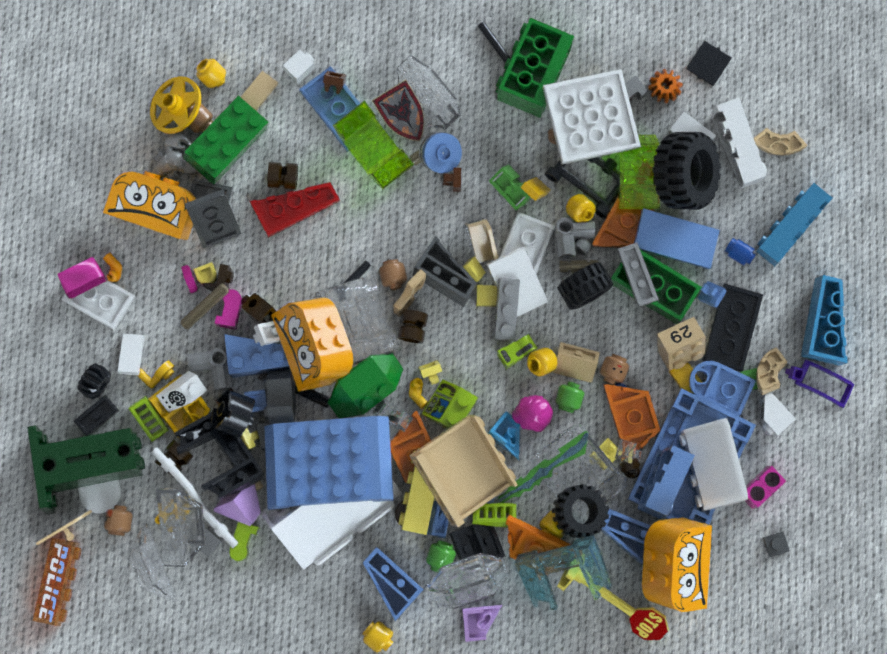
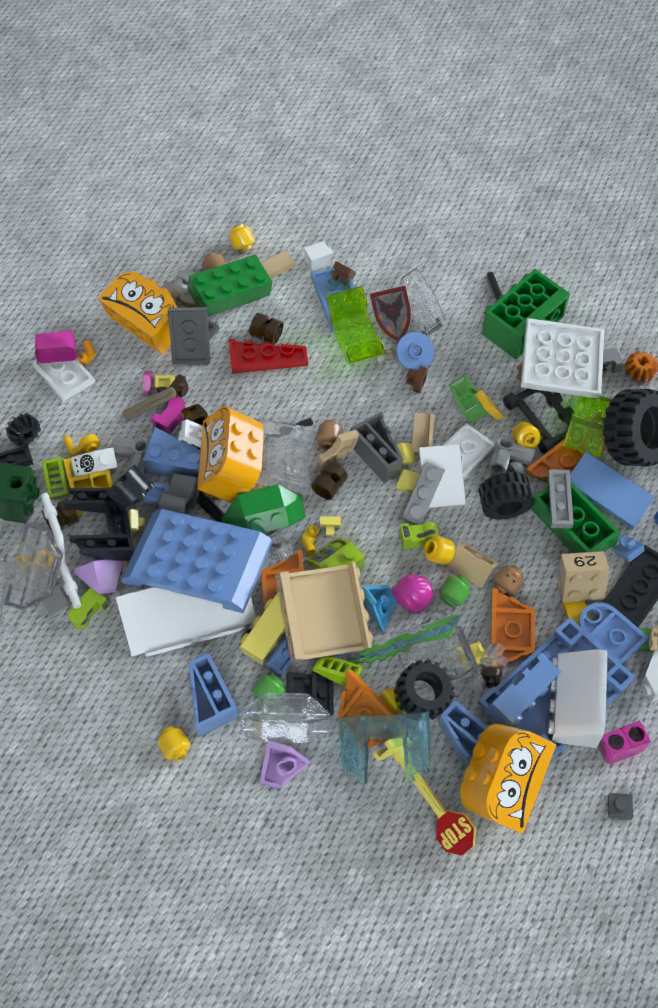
camera: 25 degrees right, 20 degrees down
white tile [118,334,144,375] -> none
yellow wheel [150,76,201,134] -> none

